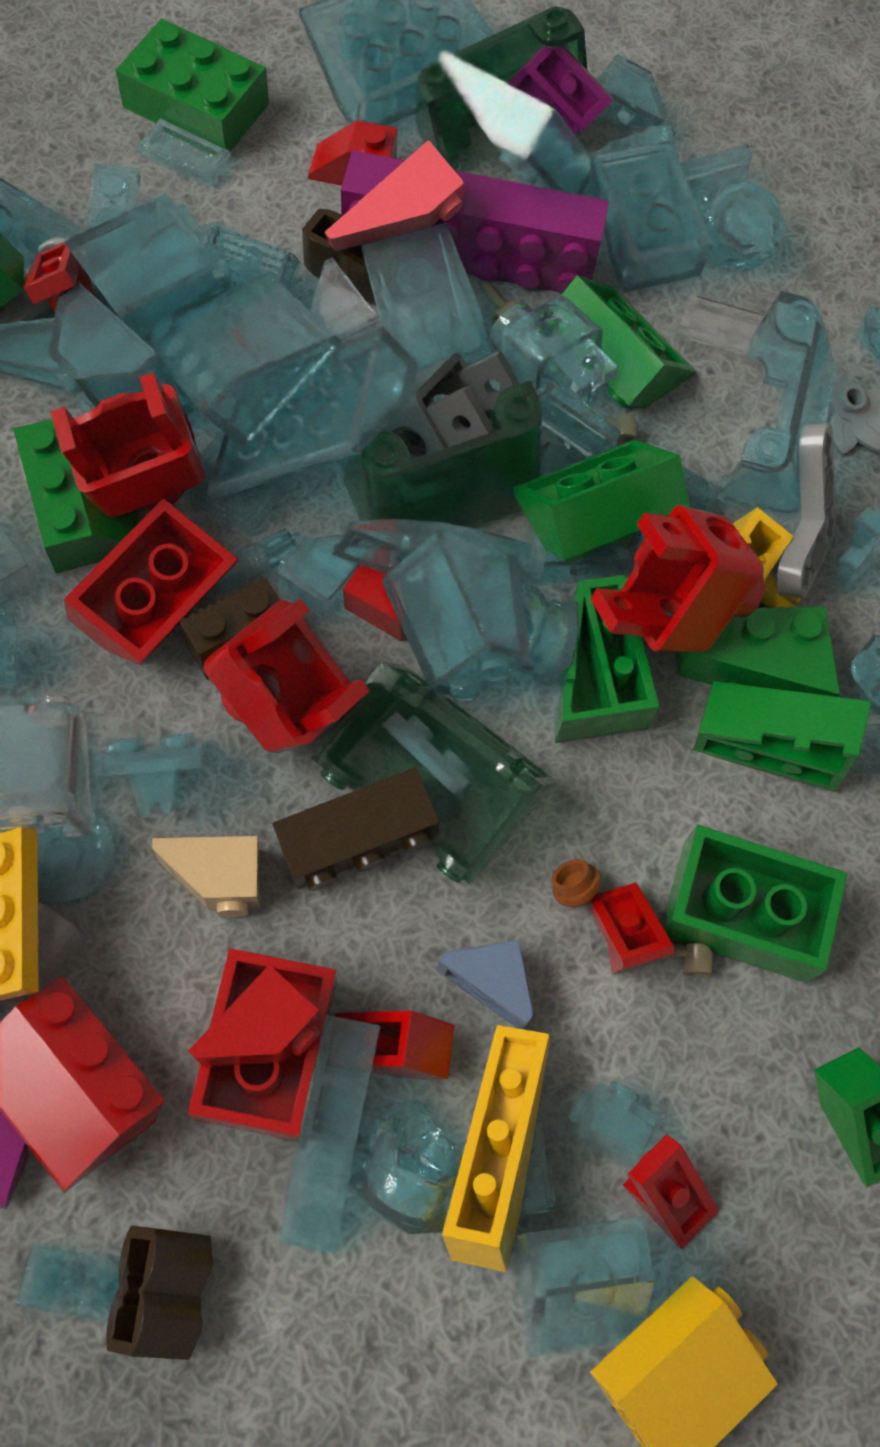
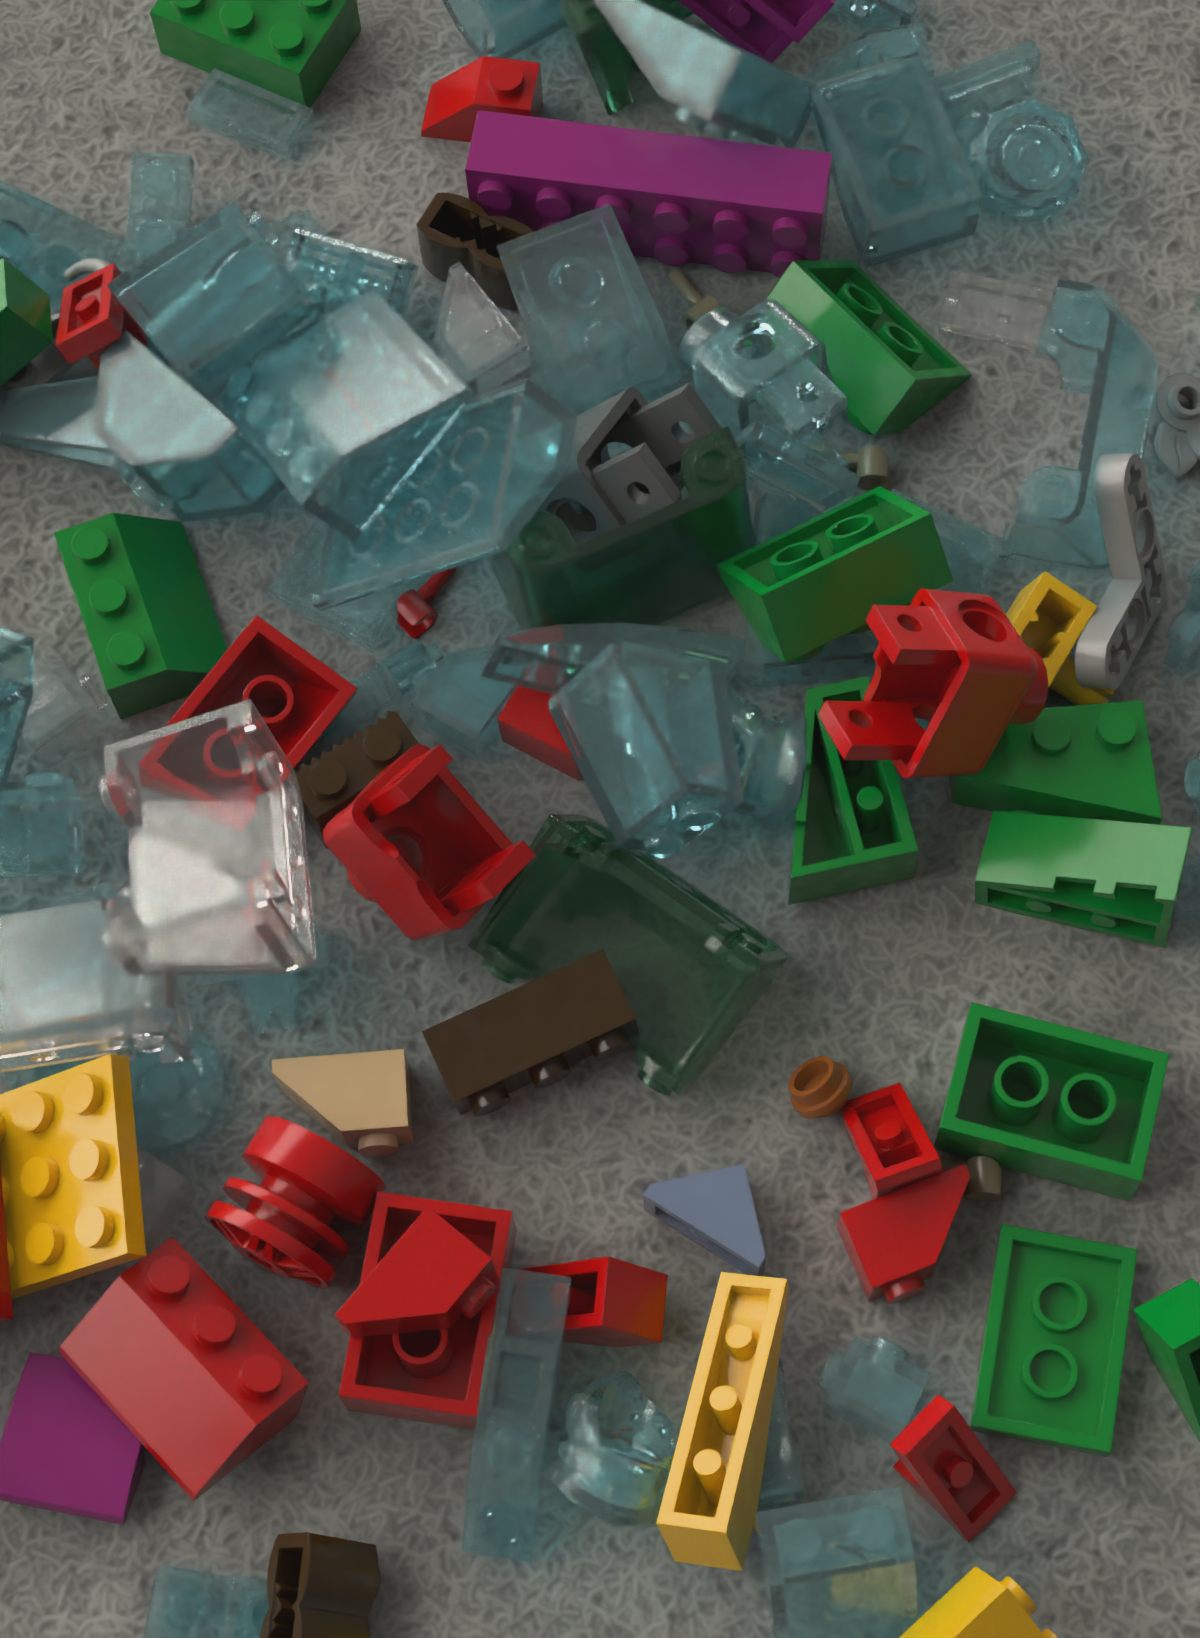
camera: 10 degrees right, 0 degrees up
red piece [50,372,206,518] -> none
coral slope [325,140,465,251] -> none
clear light blue plate [382,711,473,800] -> none
none -> clear windscreen [98,699,316,975]
none -> red wheel [204,1115,387,1290]
none -> red hand [396,560,457,639]
none -> red slope [837,1163,971,1304]
none -> green plate [970,1224,1138,1457]

